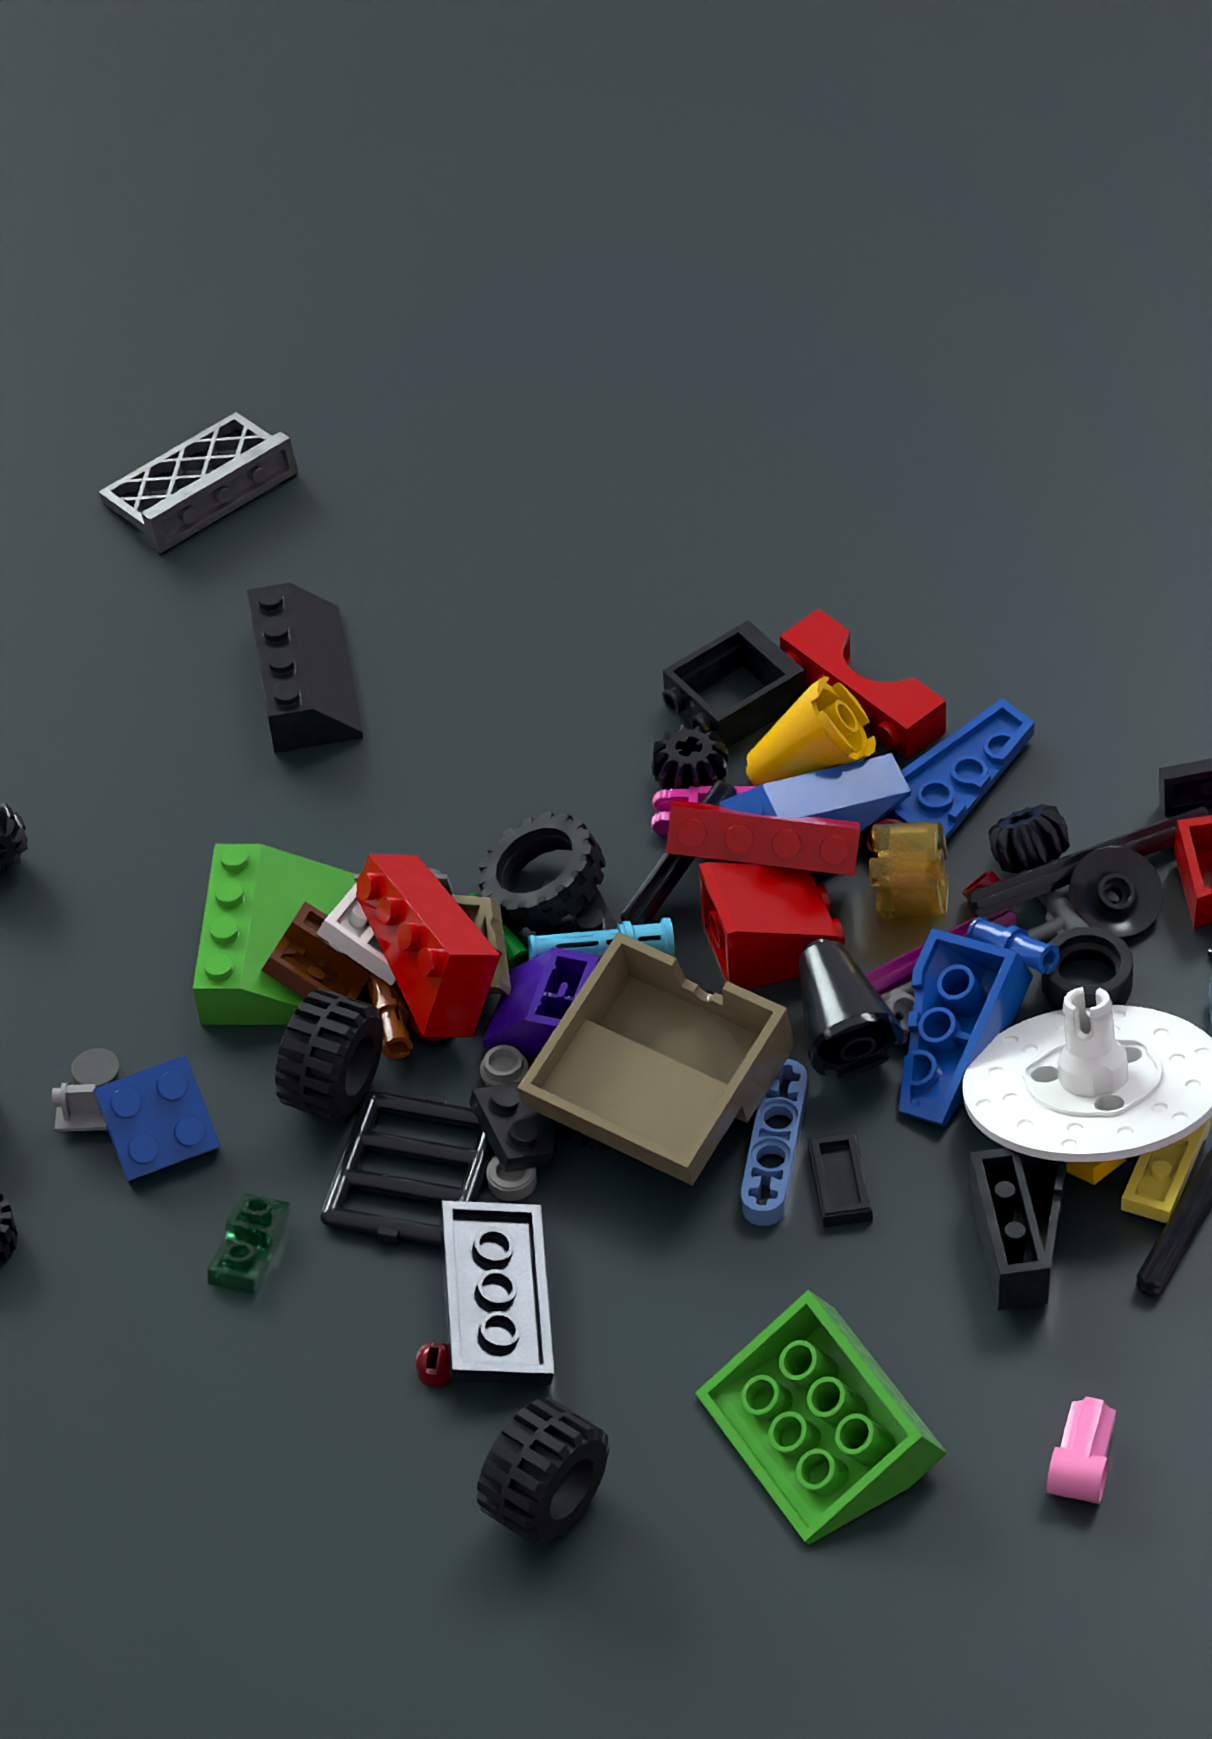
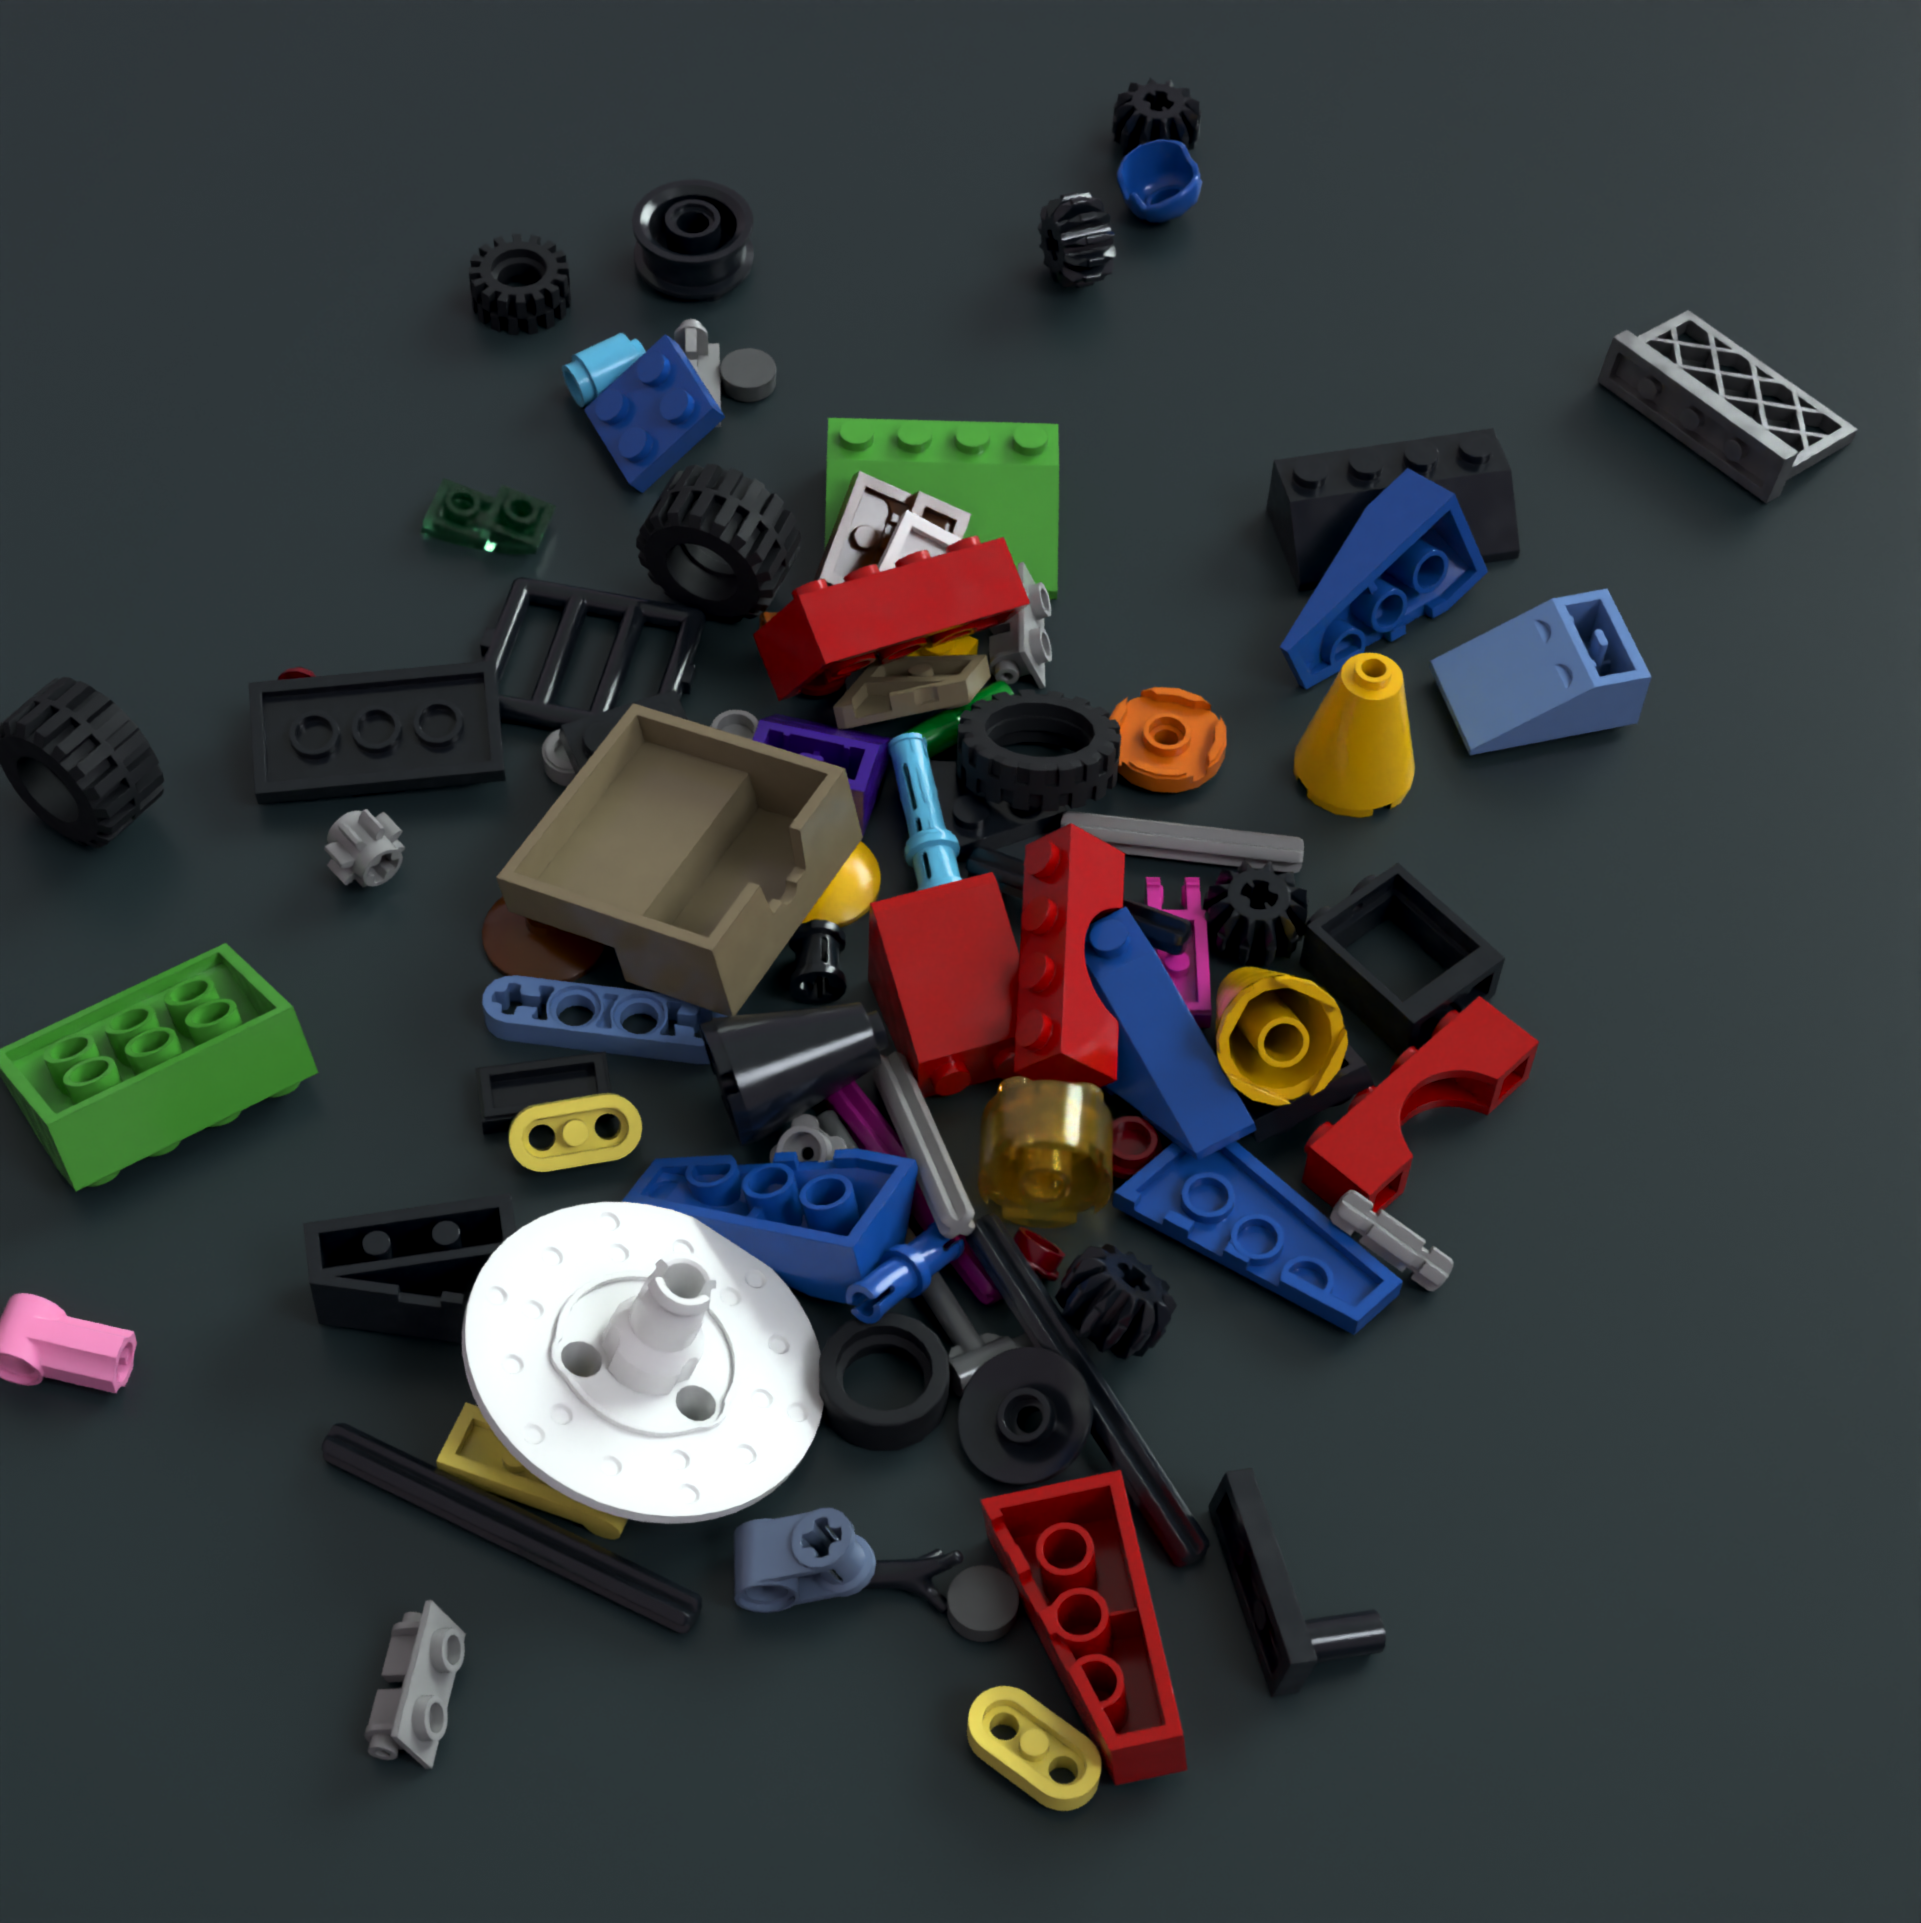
camera: 80 degrees right, 5 degrees up
none -> light grey gear [324,809,405,887]
none -> reddish brown dish [482,896,608,982]
none -> light yellow plate [508,1093,642,1172]
none -> medium azure brick [562,333,646,407]
none -> light grey axle [873,1051,975,1239]
none -> light grey axle [1060,811,1304,874]
none -> orange plate [1109,687,1227,793]
none -> blue wedge [1280,468,1488,690]
none -> yellow cone [1293,653,1415,818]
none -> light grey axle [1330,1190,1454,1291]
none -> medium blue slope [1429,589,1651,756]

